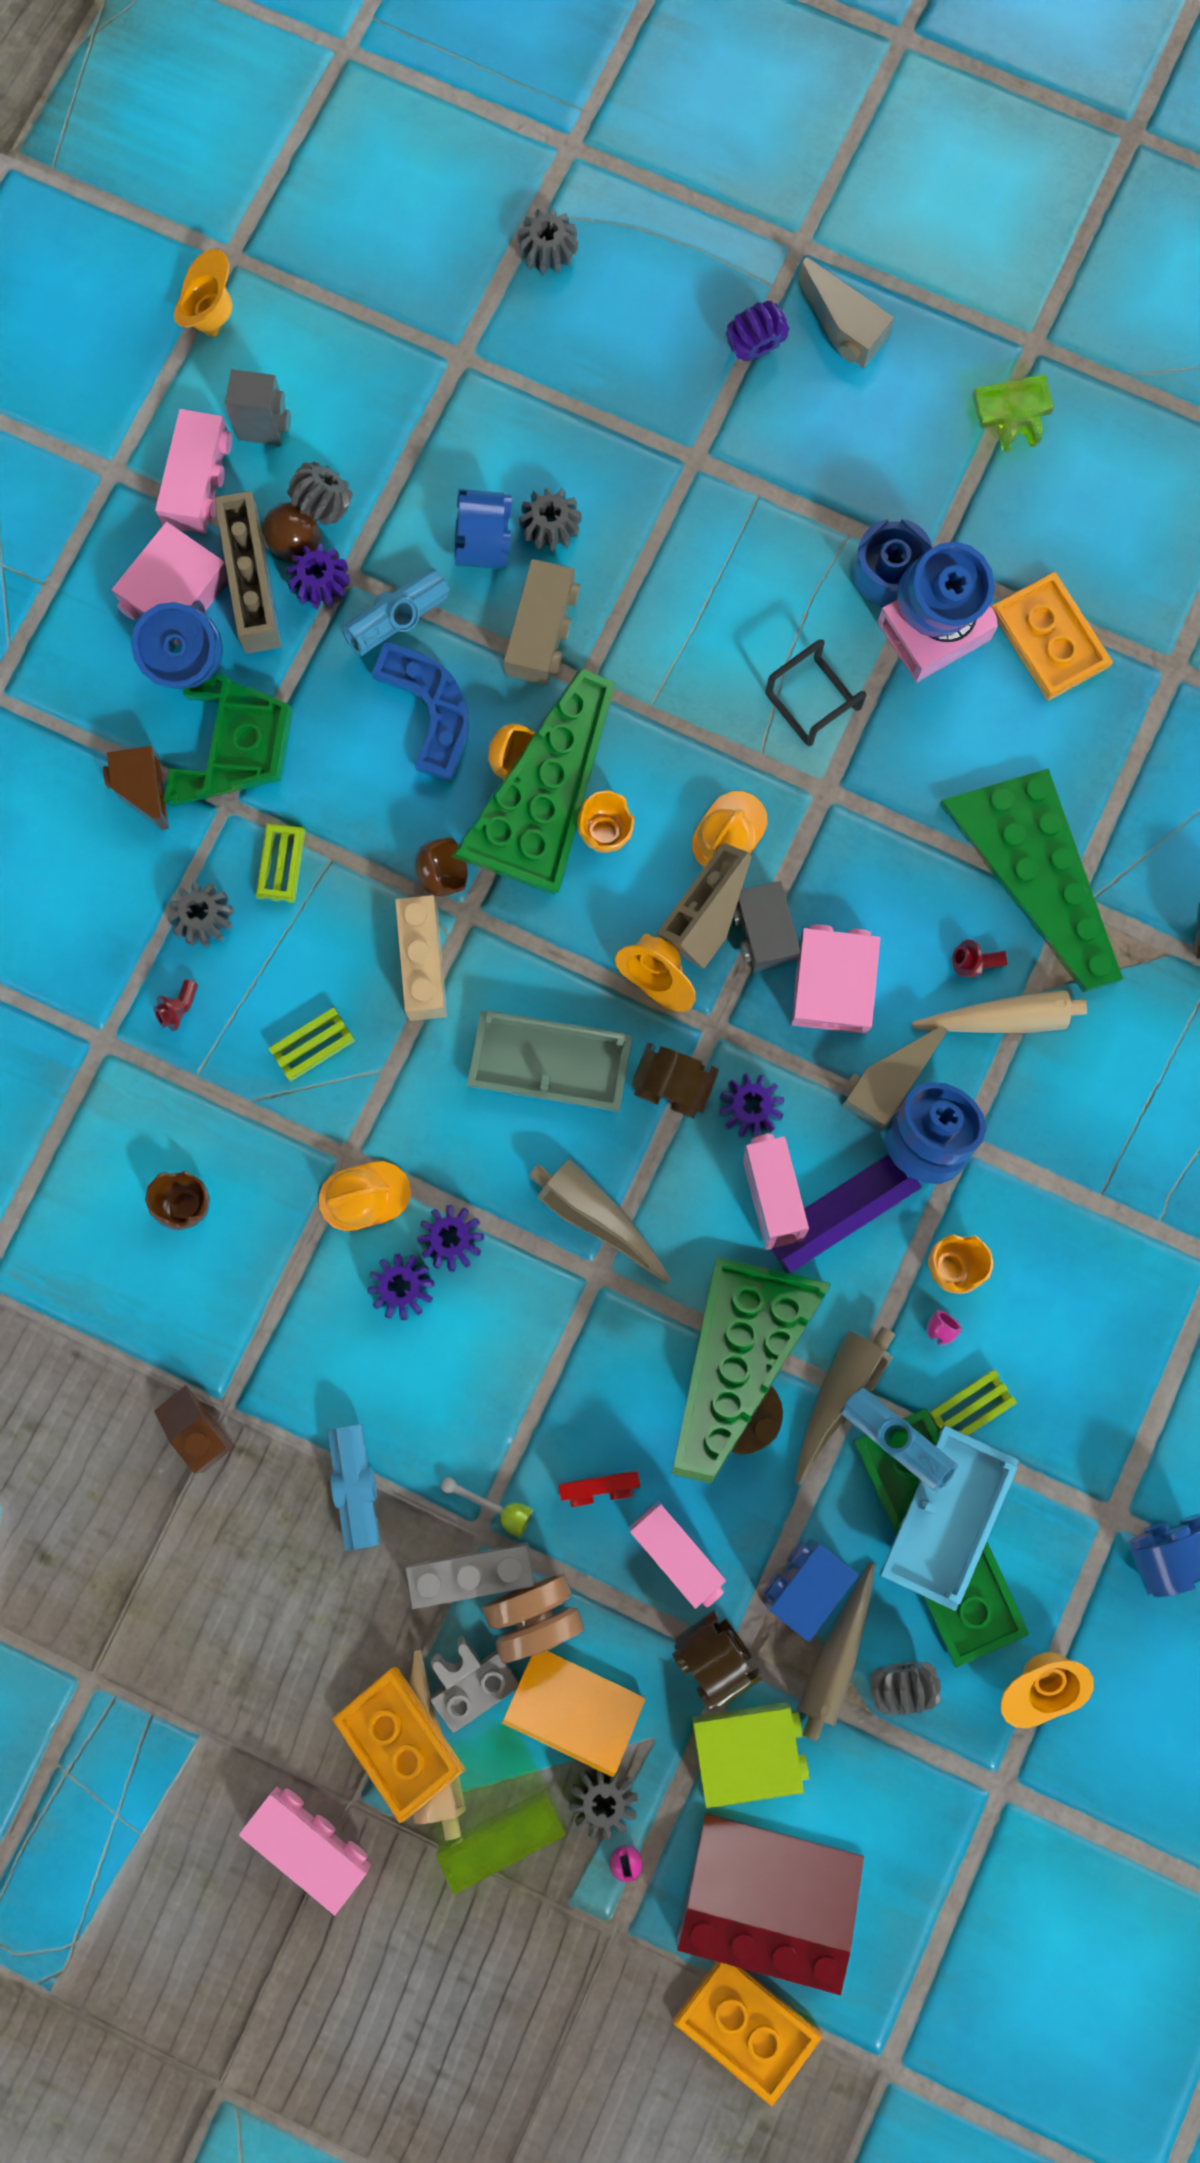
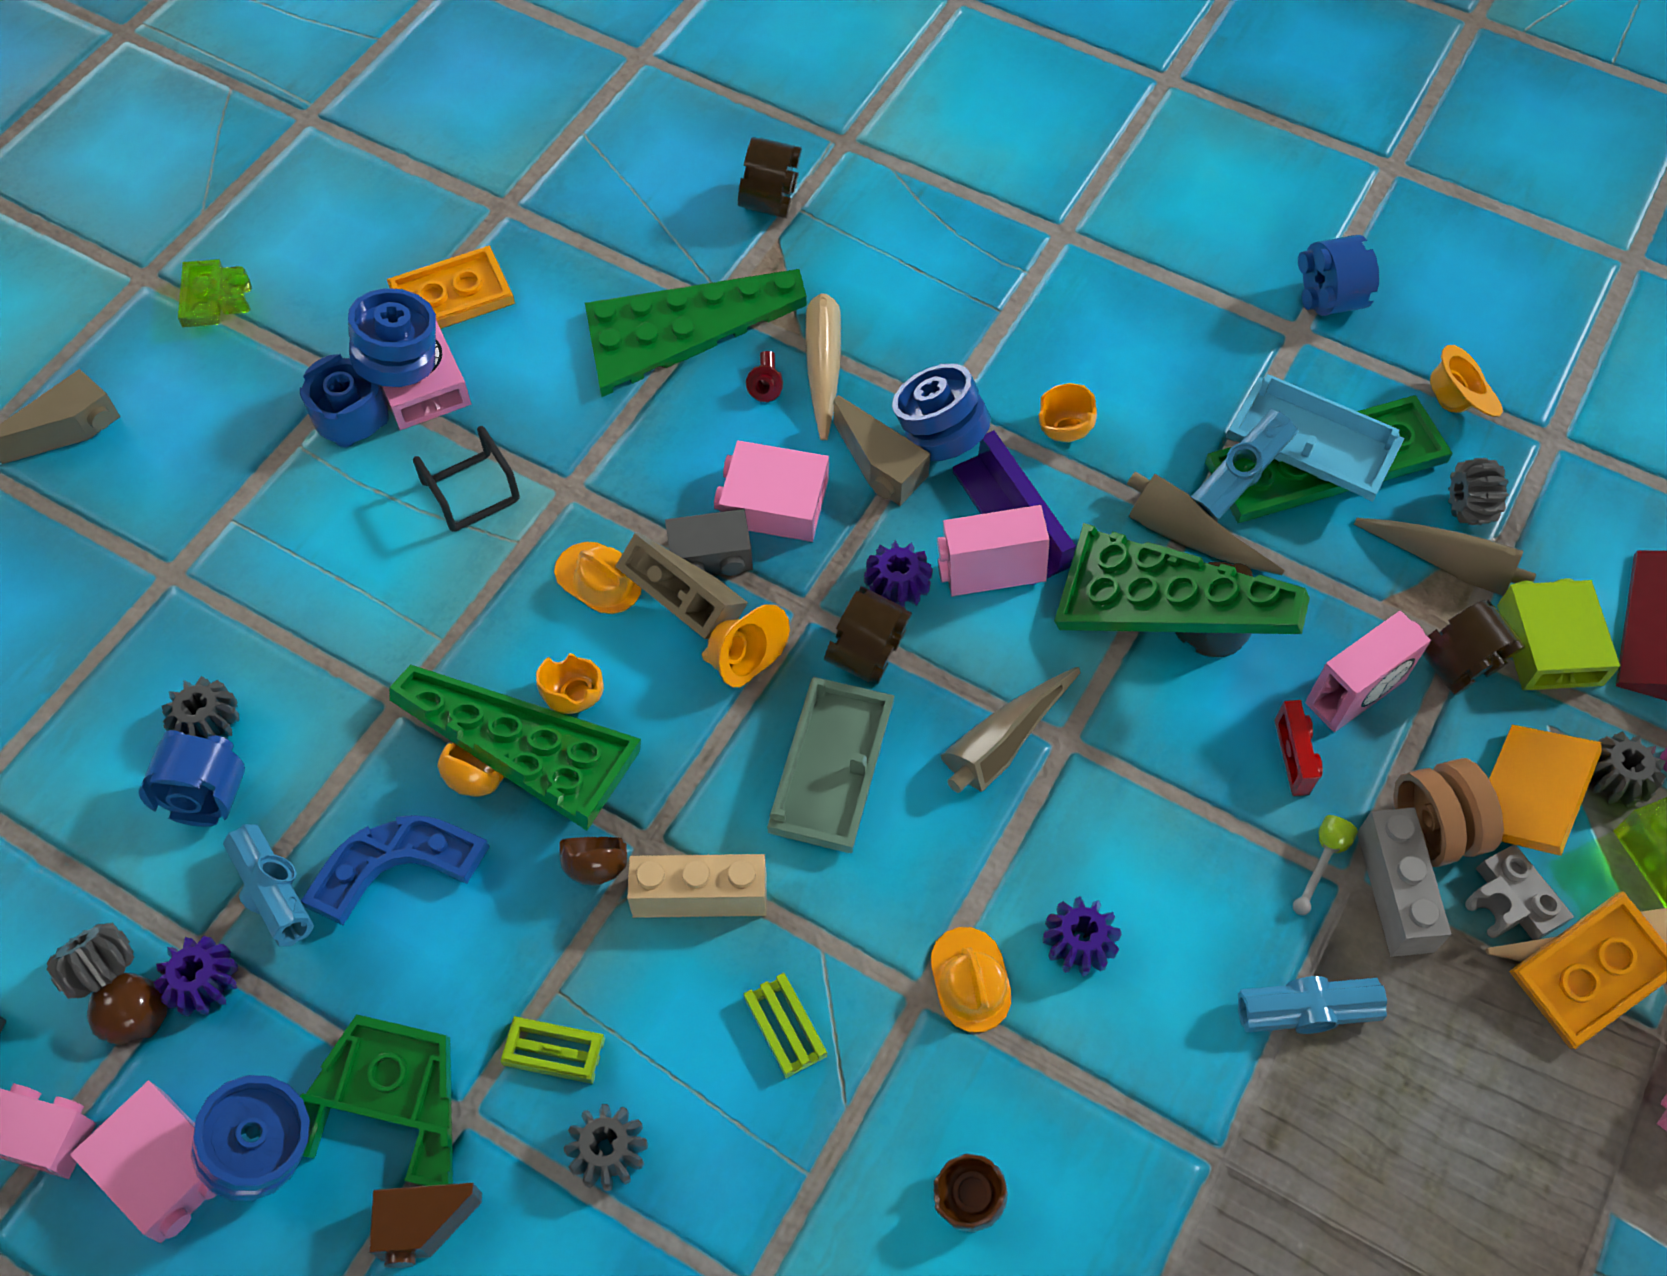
camera: 85 degrees left, 20 degrees down
dark red plate [154,980,198,1032] -> none
reddish brown slope [154,1385,235,1474] -> none
dark tan brick [214,491,282,654] -> none
dark purple gear [417,1205,485,1272] -> none
dark tan brick [504,559,581,686] -> none
dark purple gear [725,300,790,361] -> none
blue brick [762,1538,859,1642] -> none
dark pink hinge [926,1310,962,1345] -> none
lime tile [929,1369,1017,1436] -> none

